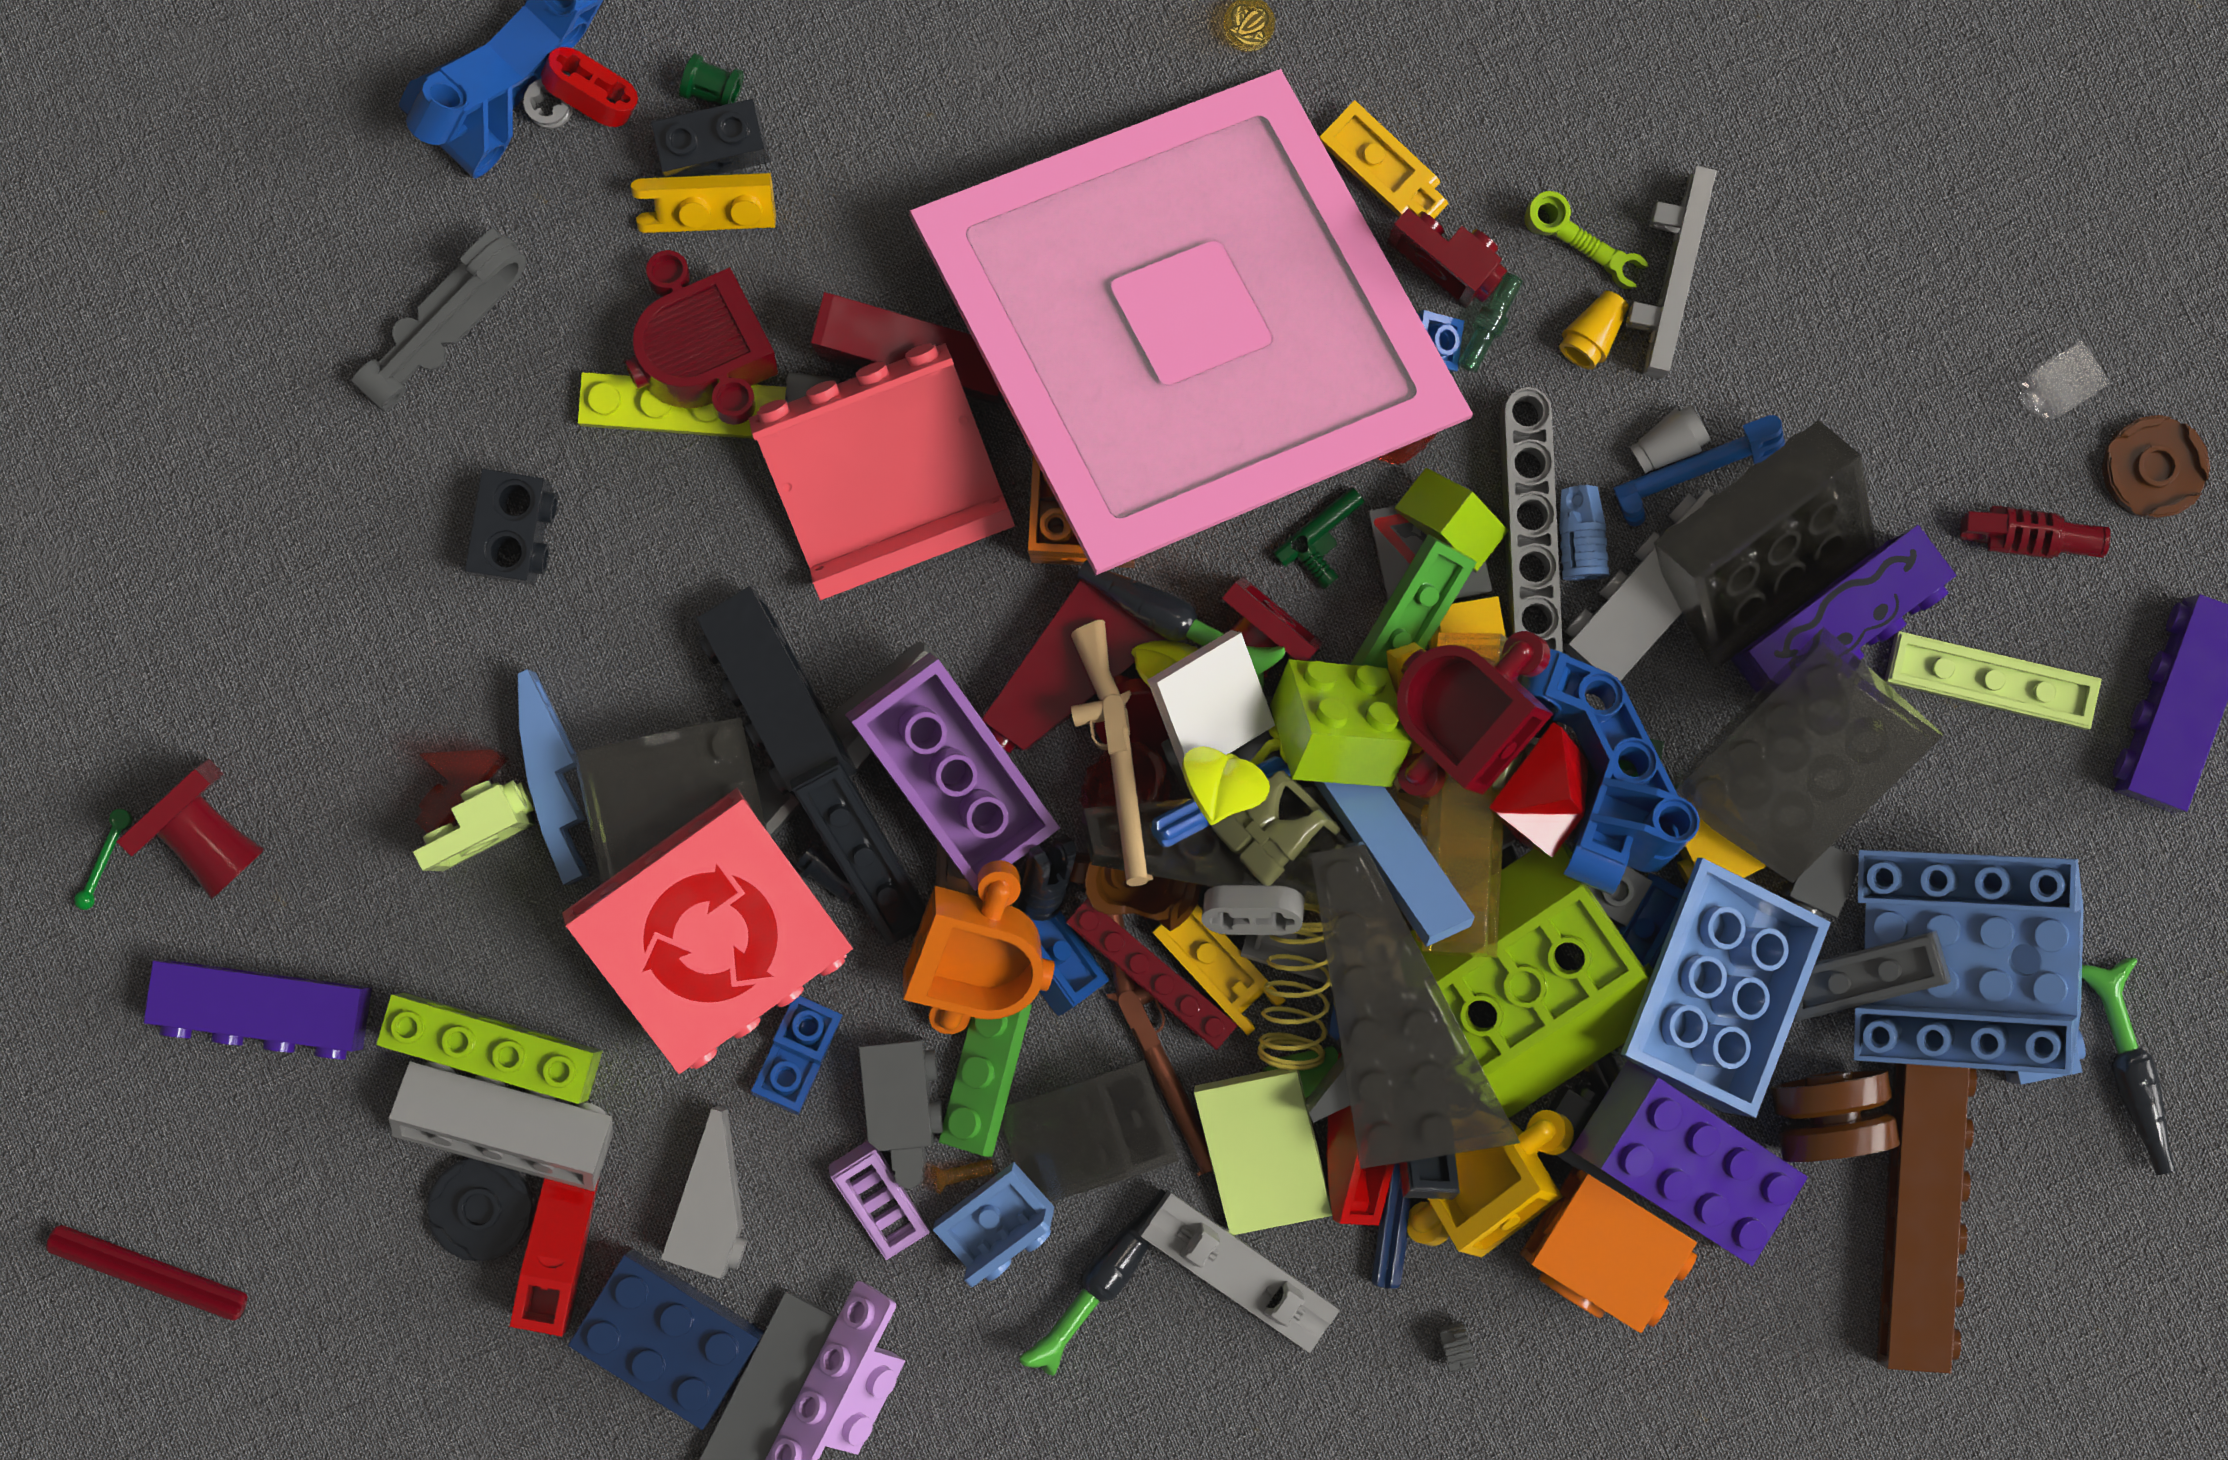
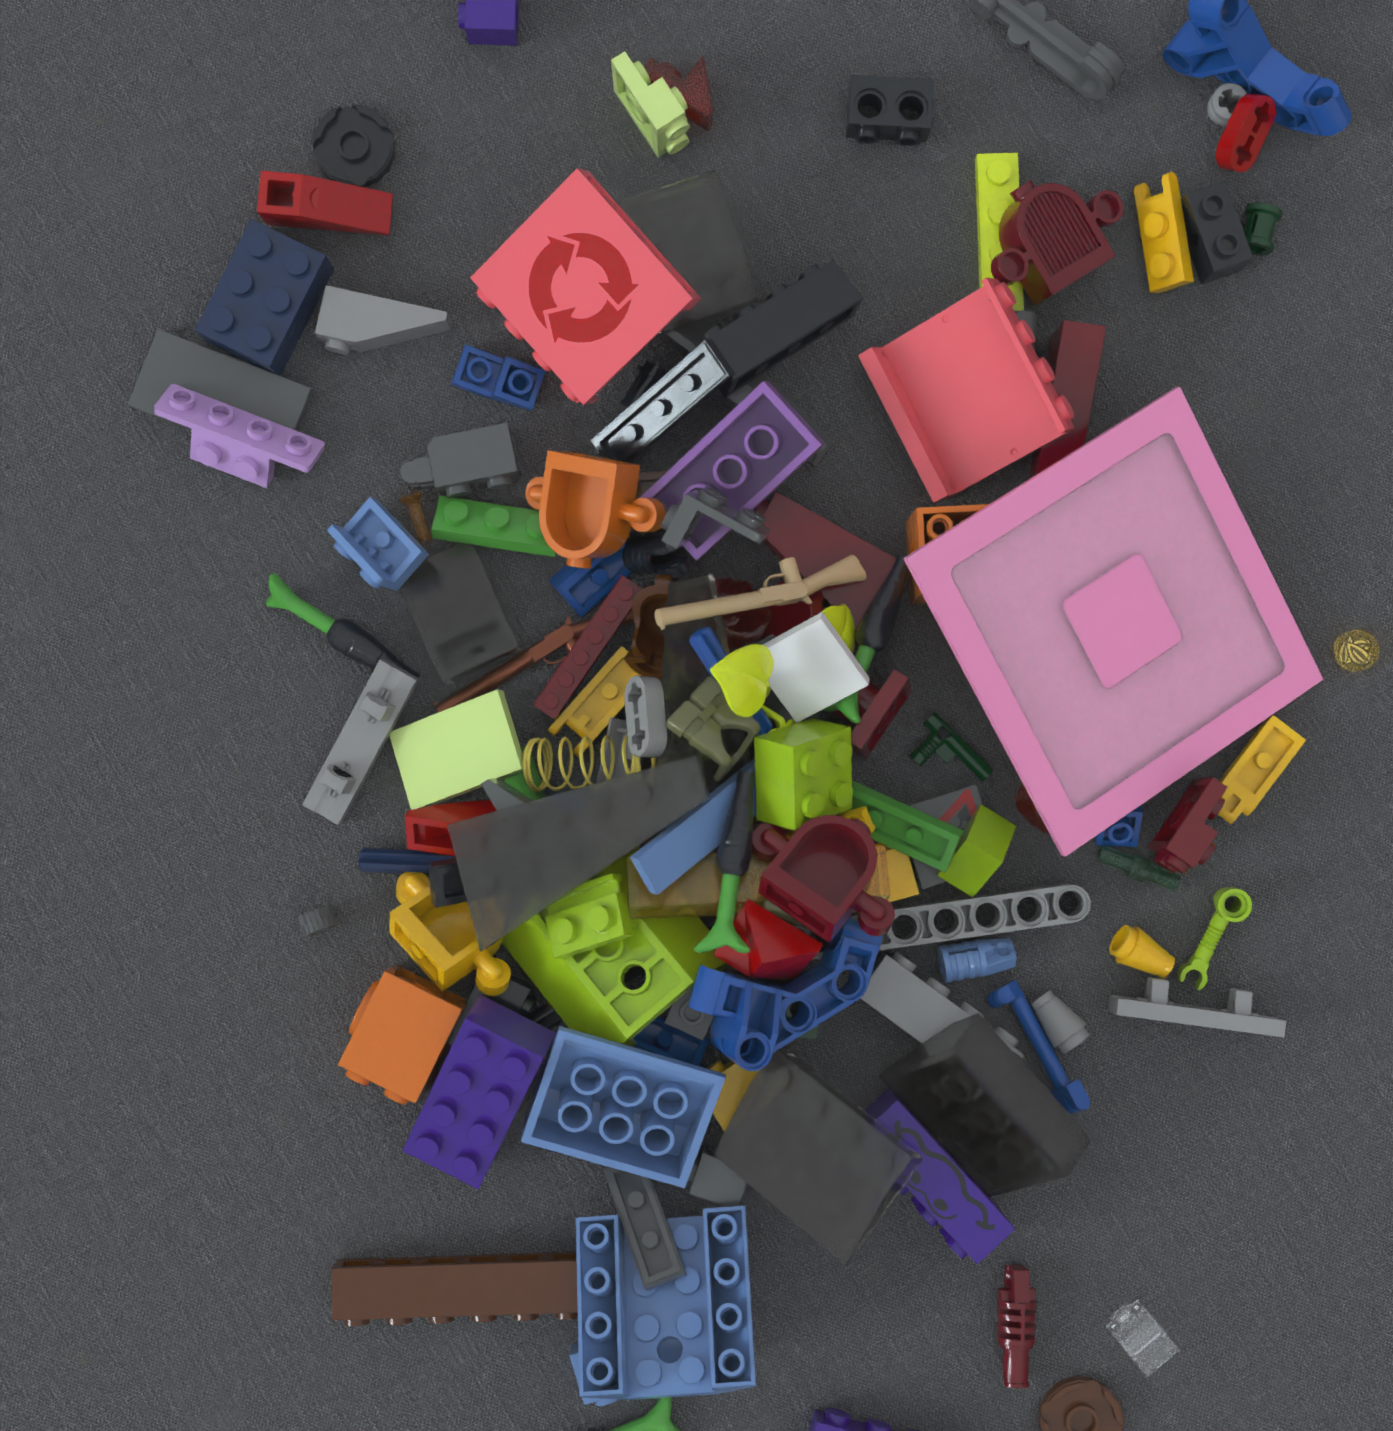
camera: 75 degrees right, 0 degrees up
lime brick [376,993,603,1104] -> none
light grey brick [389,1061,613,1191] -> none
medium blue slope [518,669,590,885] -> none
lavender slope [829,1140,930,1260] -> none
reddish brown wheel [1771,1070,1900,1162] -> none
yellowish green tile [1884,631,2102,730] -> none
none -> lime plate [542,873,634,959]
none -> dark grey bracket [660,486,771,549]
none -> piece [693,771,755,953]

